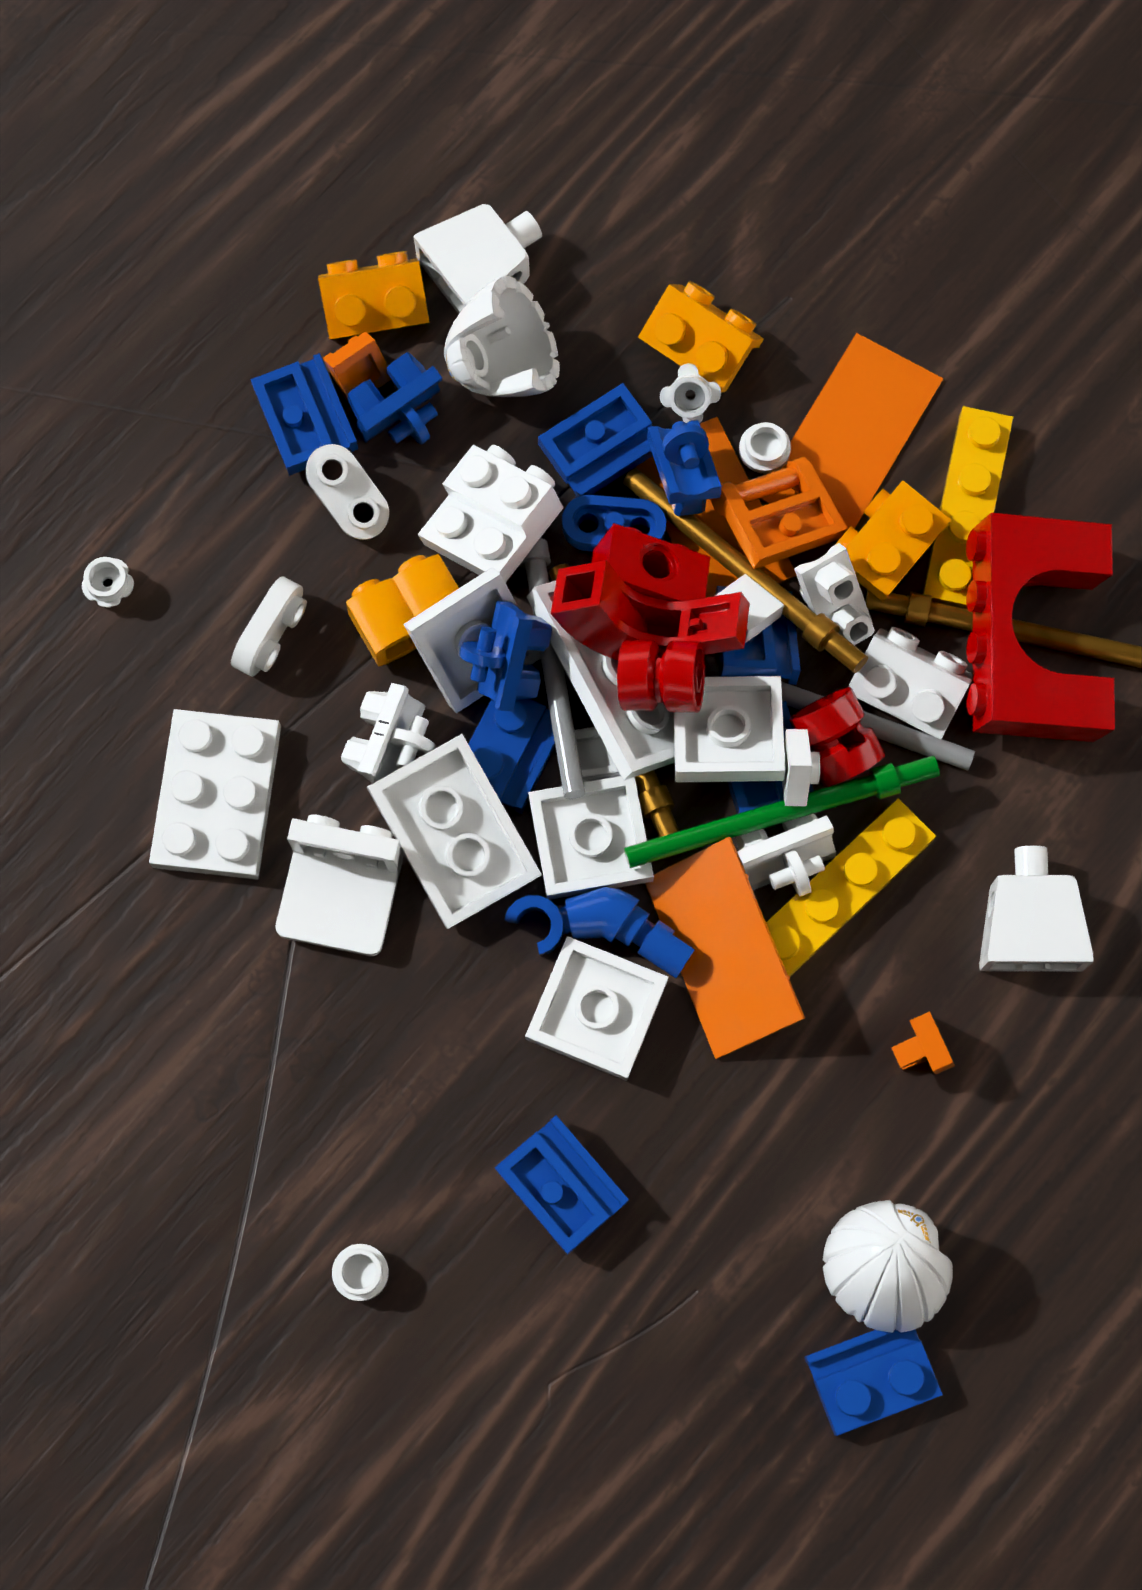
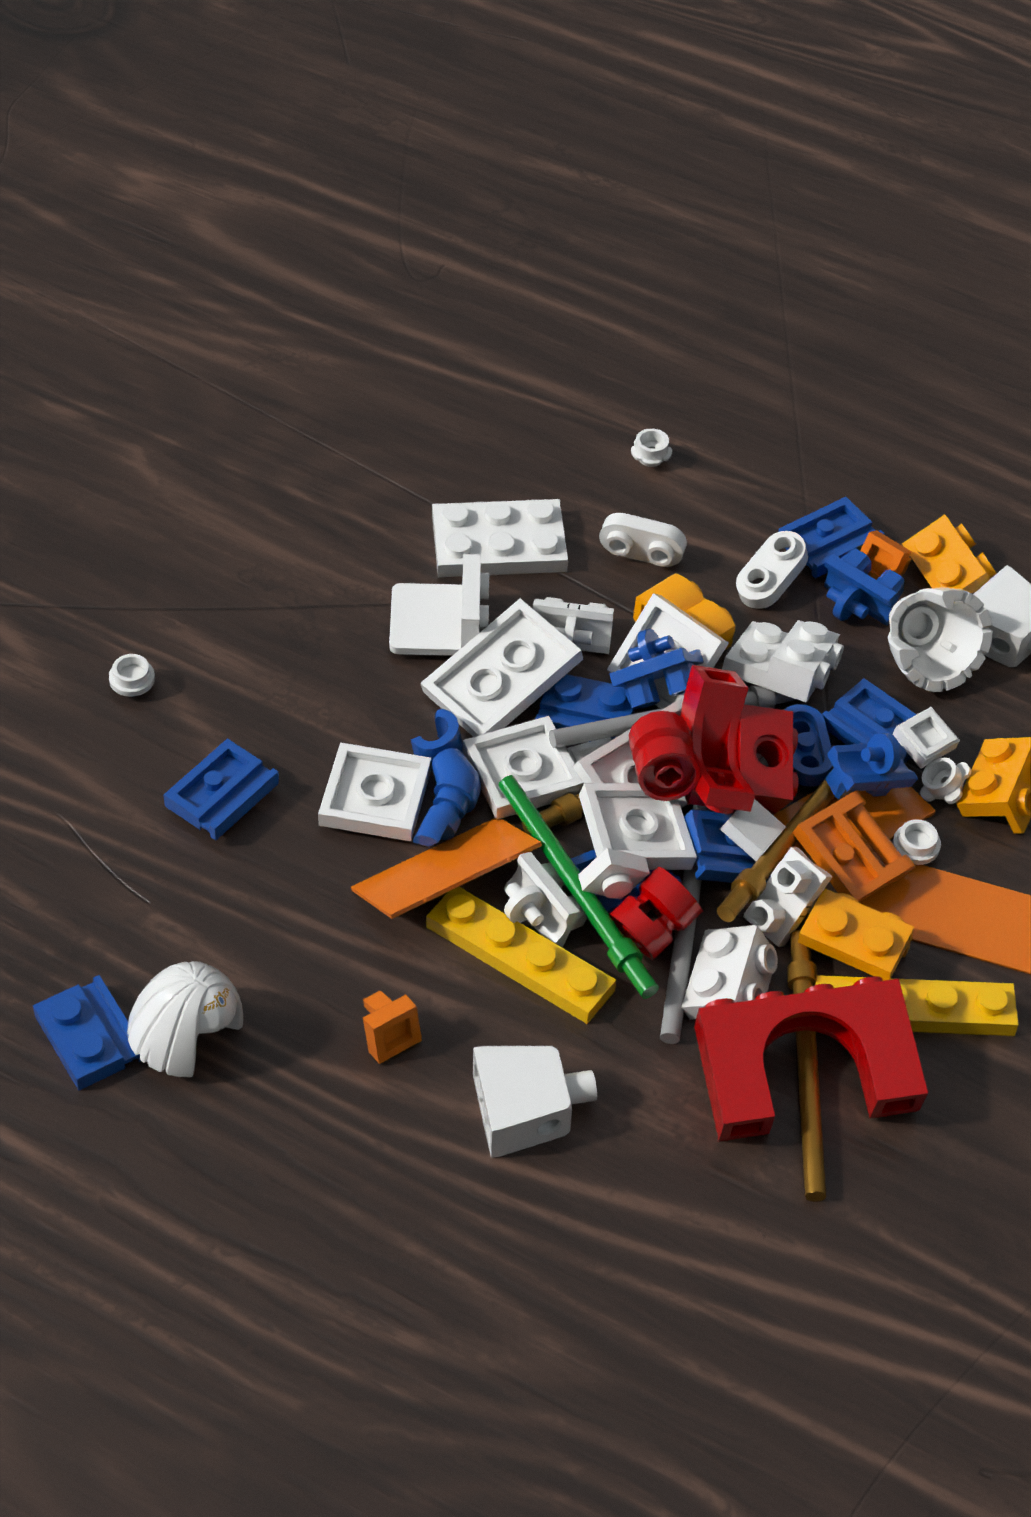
camera: 75 degrees right, 25 degrees down
none -> white tile [892,707,960,769]

